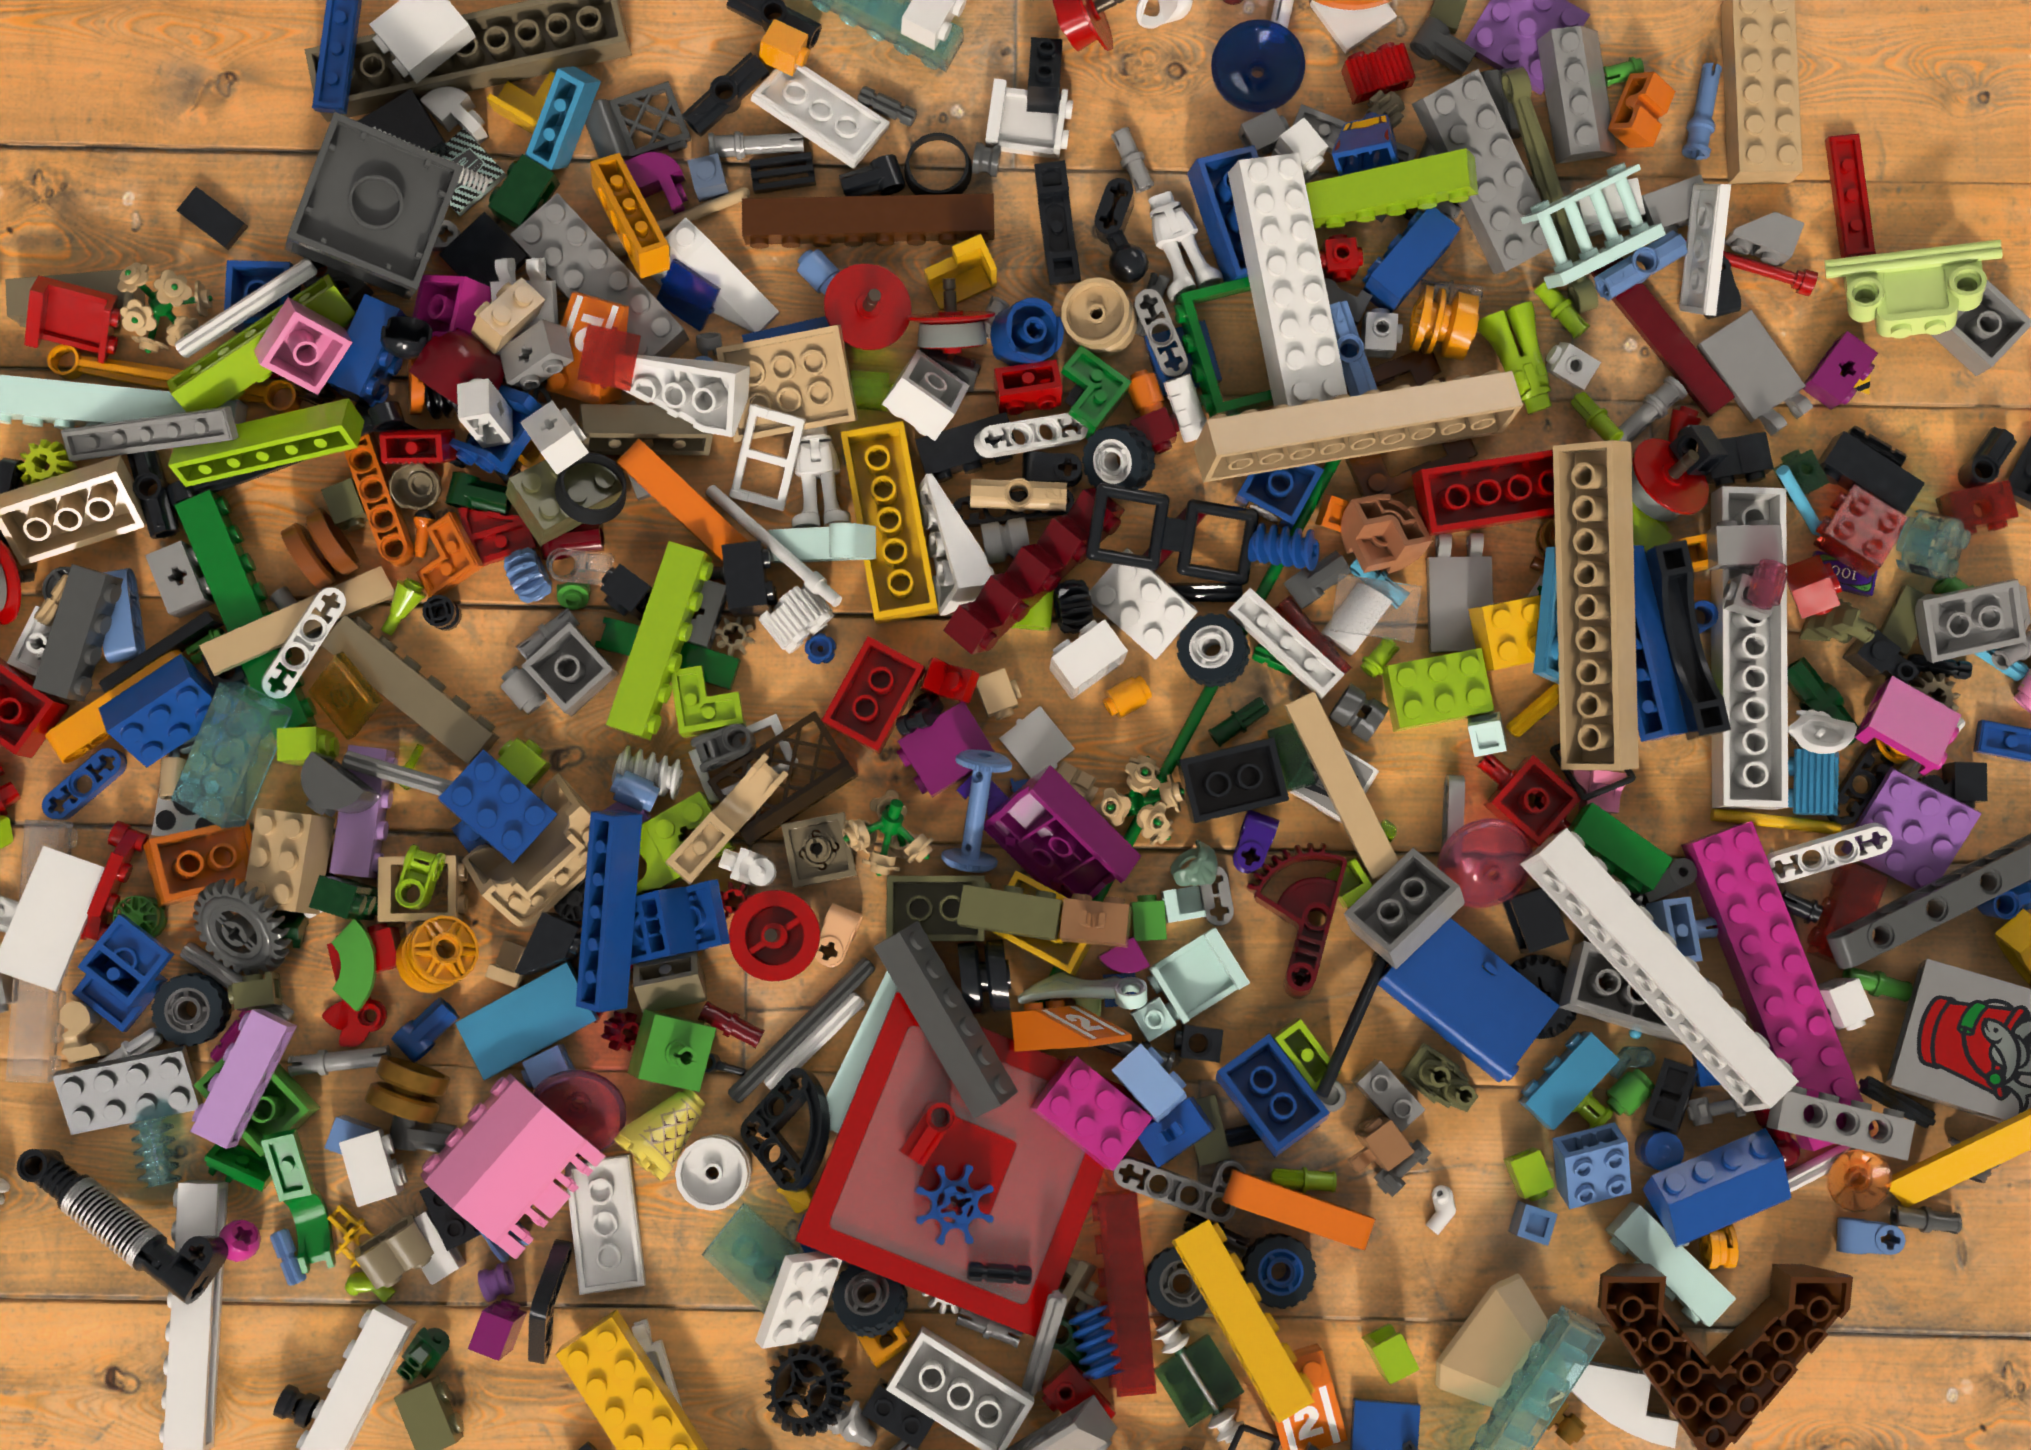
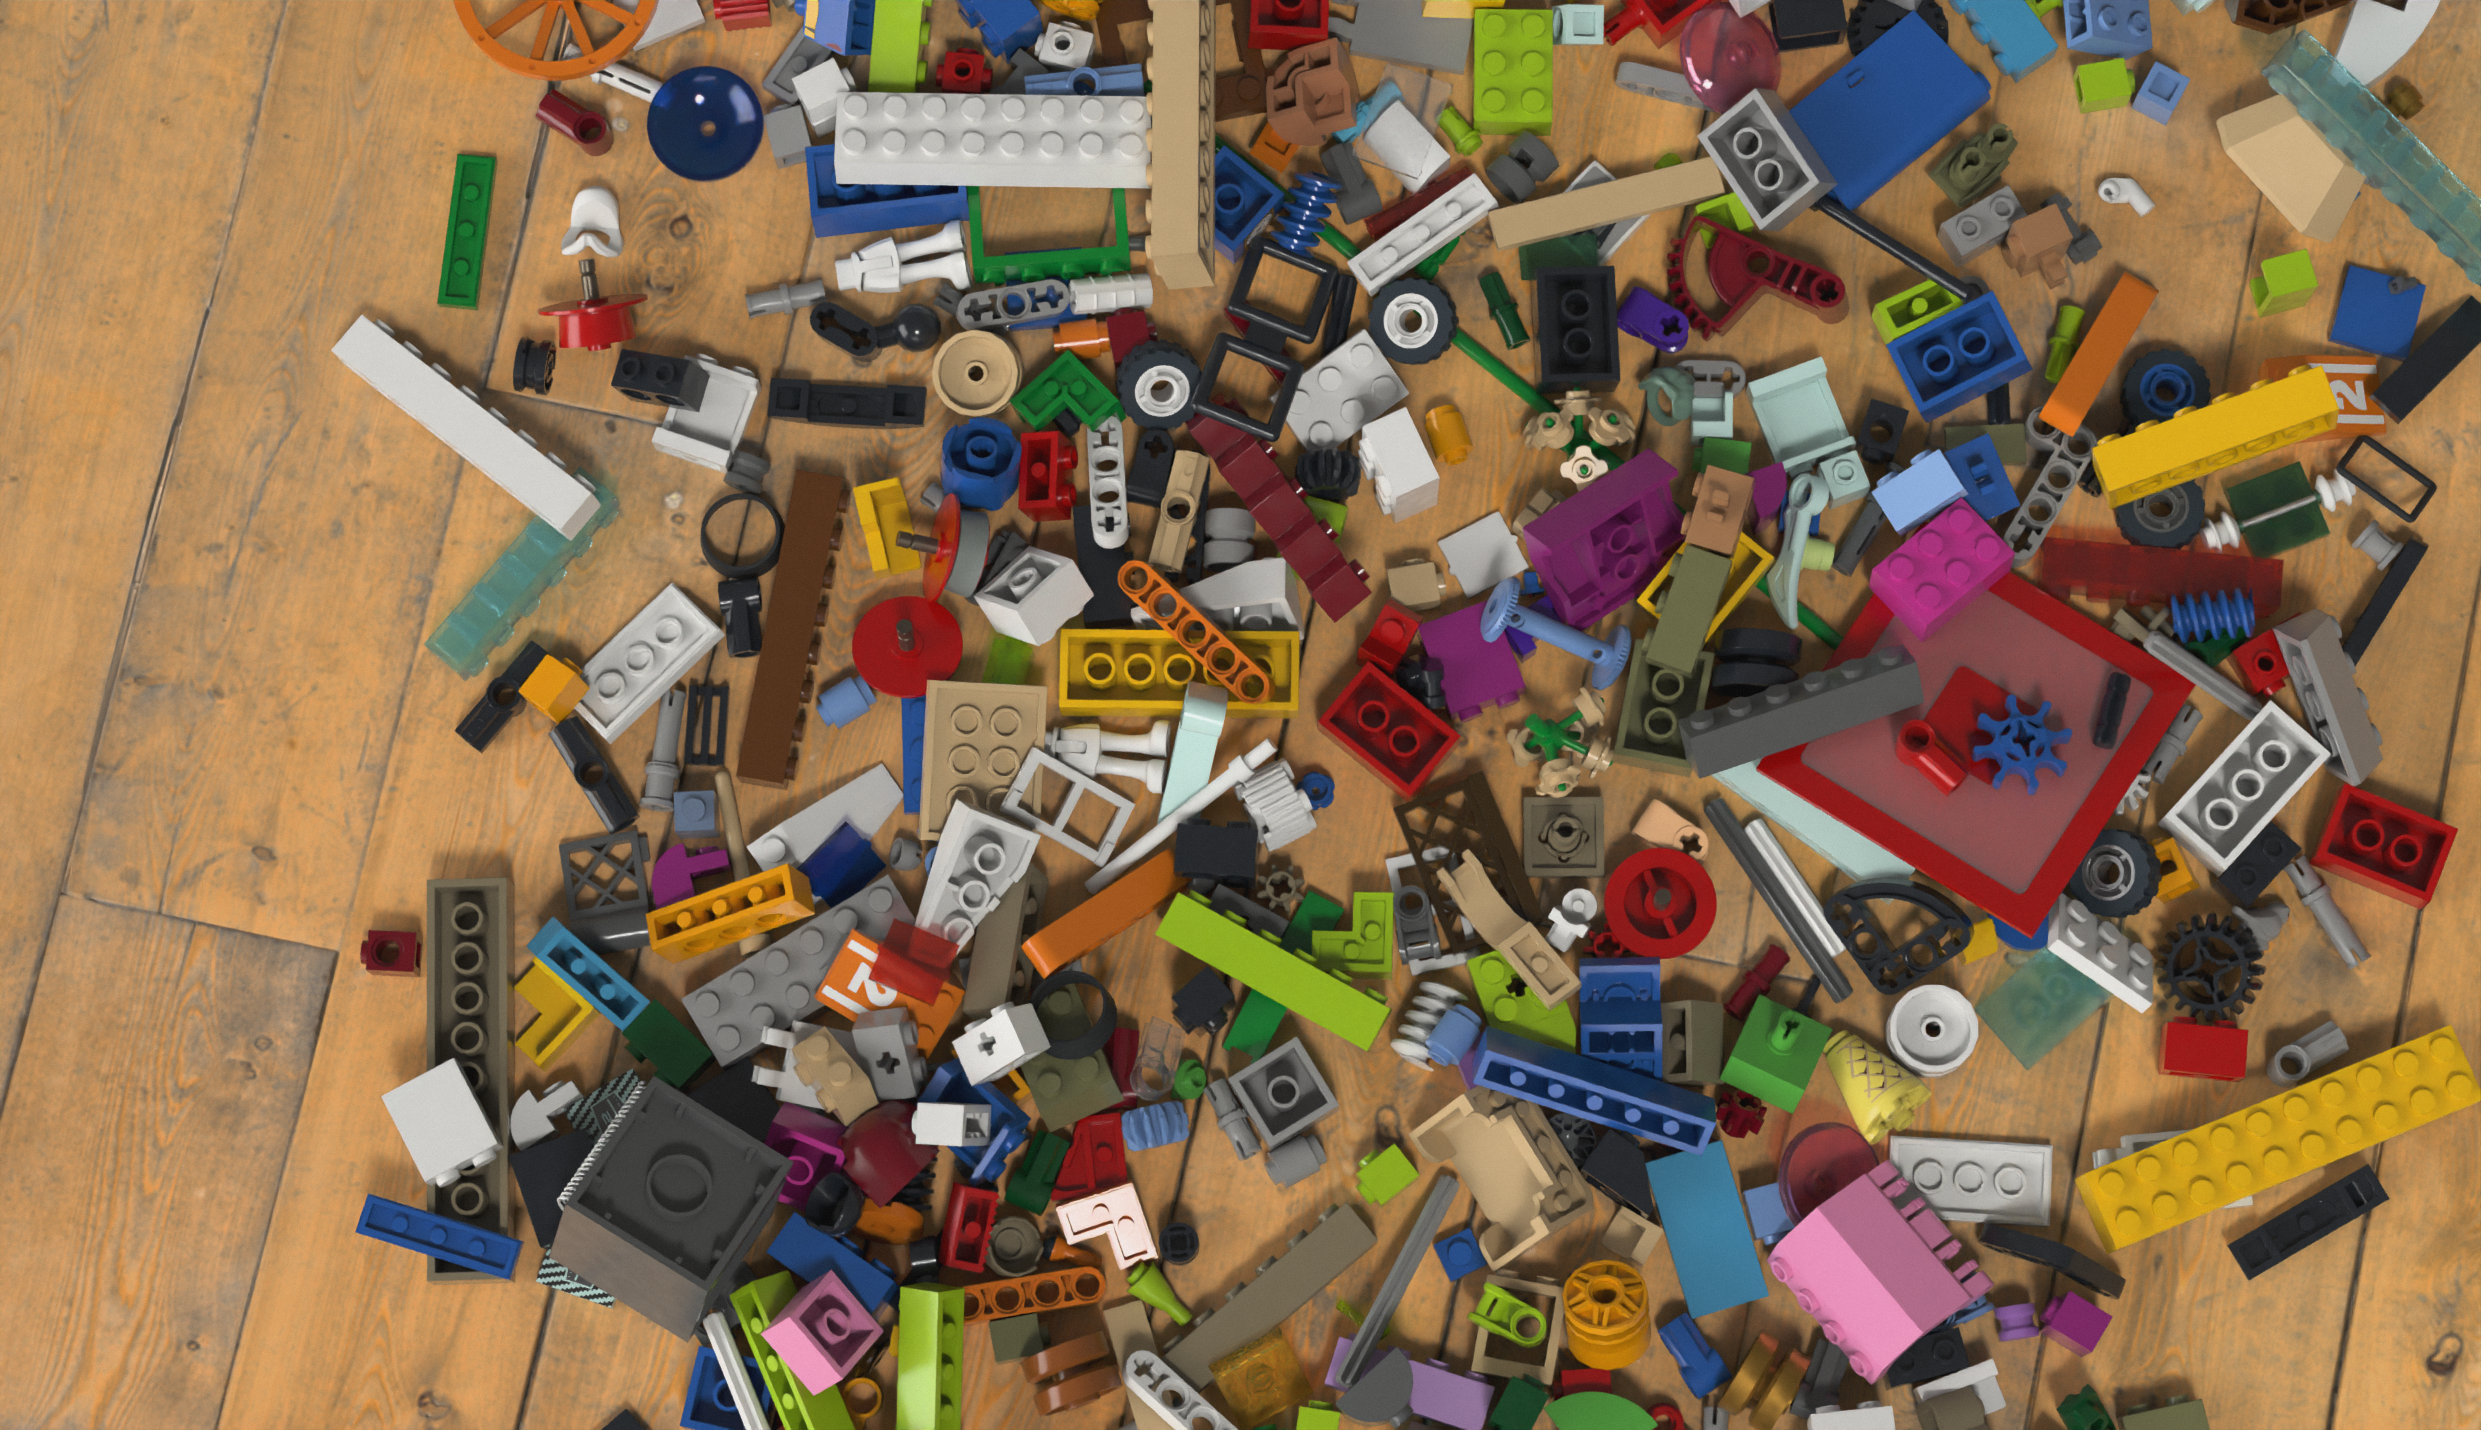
camera: 70 degrees left, 5 degrees down
blue brick [438,749,558,865] -> none
dark grey axle [858,86,917,126] -> none
orange slope [1011,1000,1132,1052] -> none
none -> orange beam [1118,560,1276,705]
none -> red brick [2158,1016,2249,1083]

